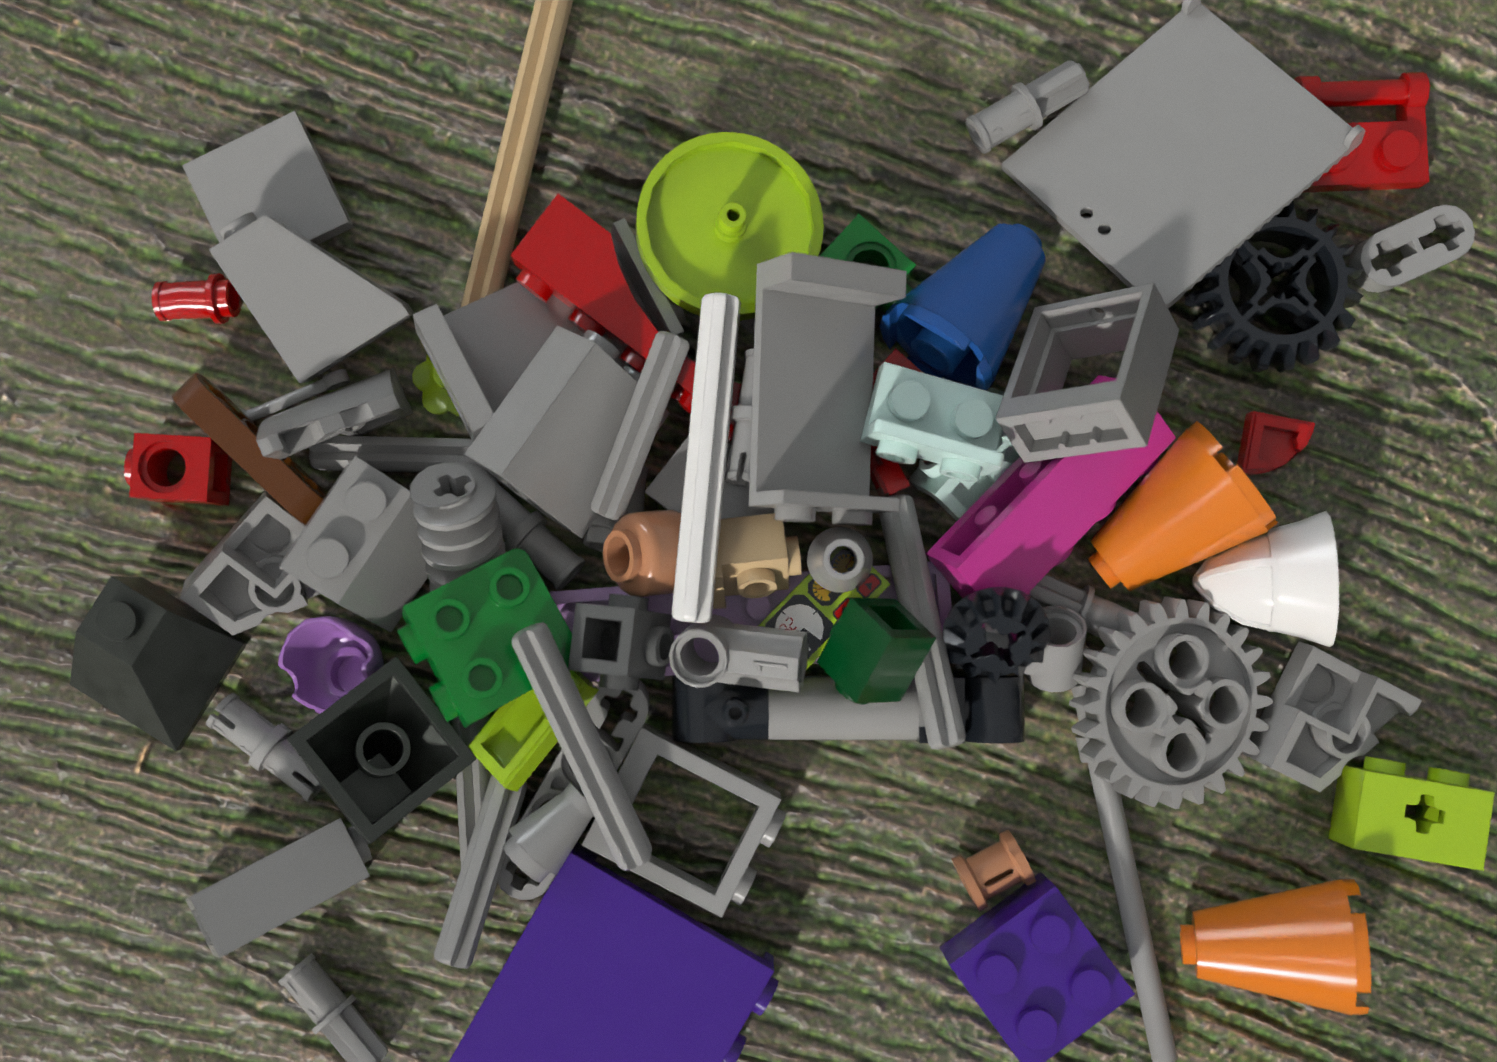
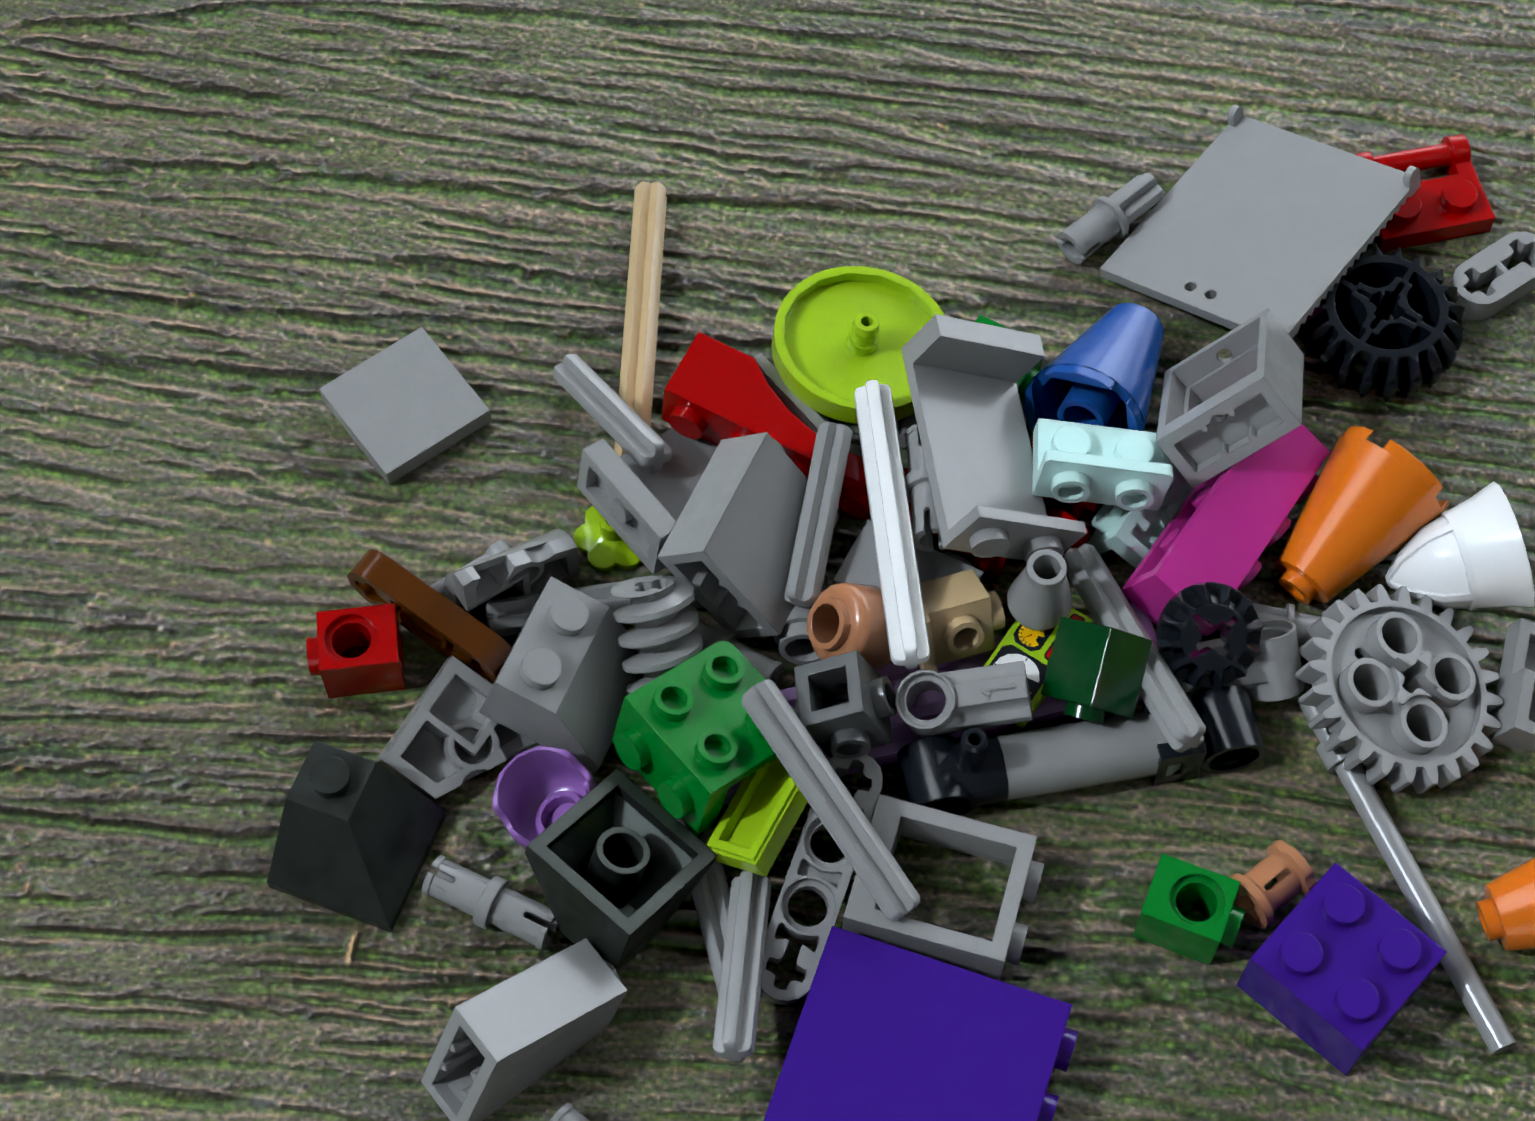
camera: 15 degrees left, 25 degrees down
red pin [152,273,242,324] -> none
light grey slope [208,212,415,383] -> none
light grey cone [503,782,594,882] -> none
red tile [1237,411,1315,476] -> none
none -> light grey axle [553,354,672,473]
none -> green brick [1132,853,1245,965]

